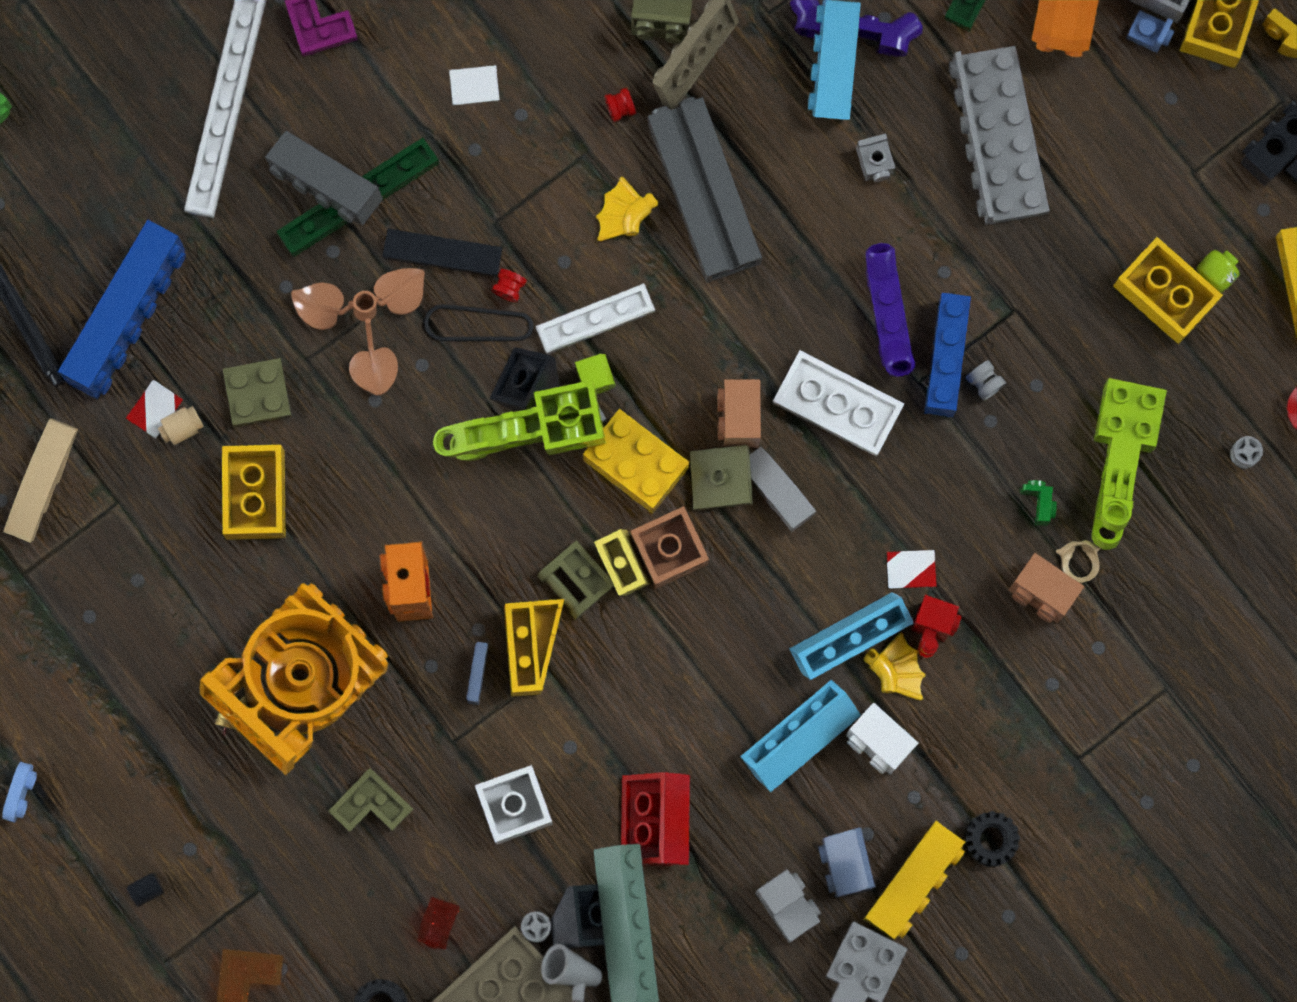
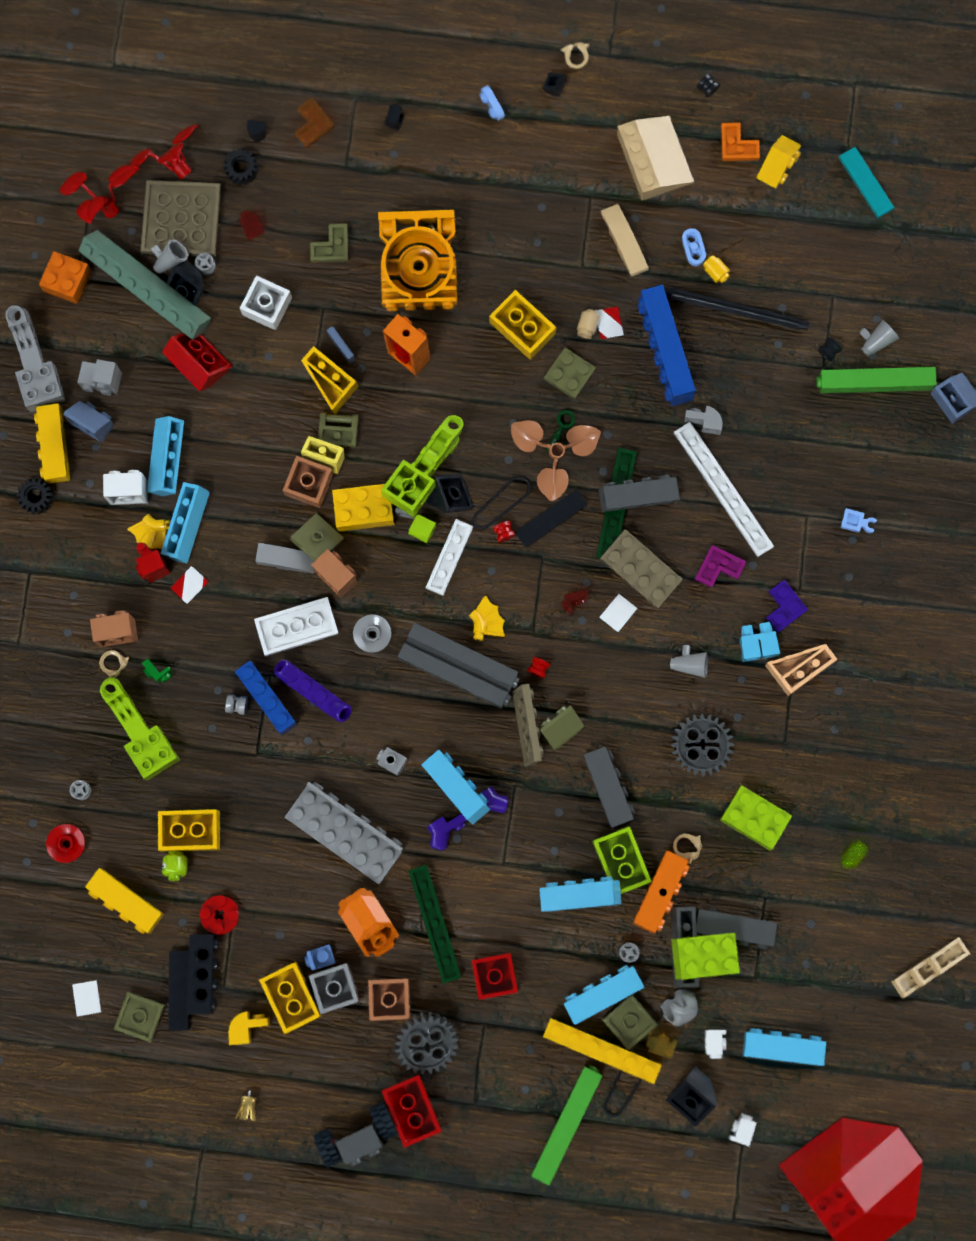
camera: 145 degrees right, 0 degrees up
none -> red plate [199,895,239,935]
none -> light grey dish [353,614,391,653]
none -> dark green piece [545,410,575,453]
none -> clear red bracket [561,589,589,616]
none -> dark tan plate [600,529,683,608]
none -> light grey brick [684,406,723,435]

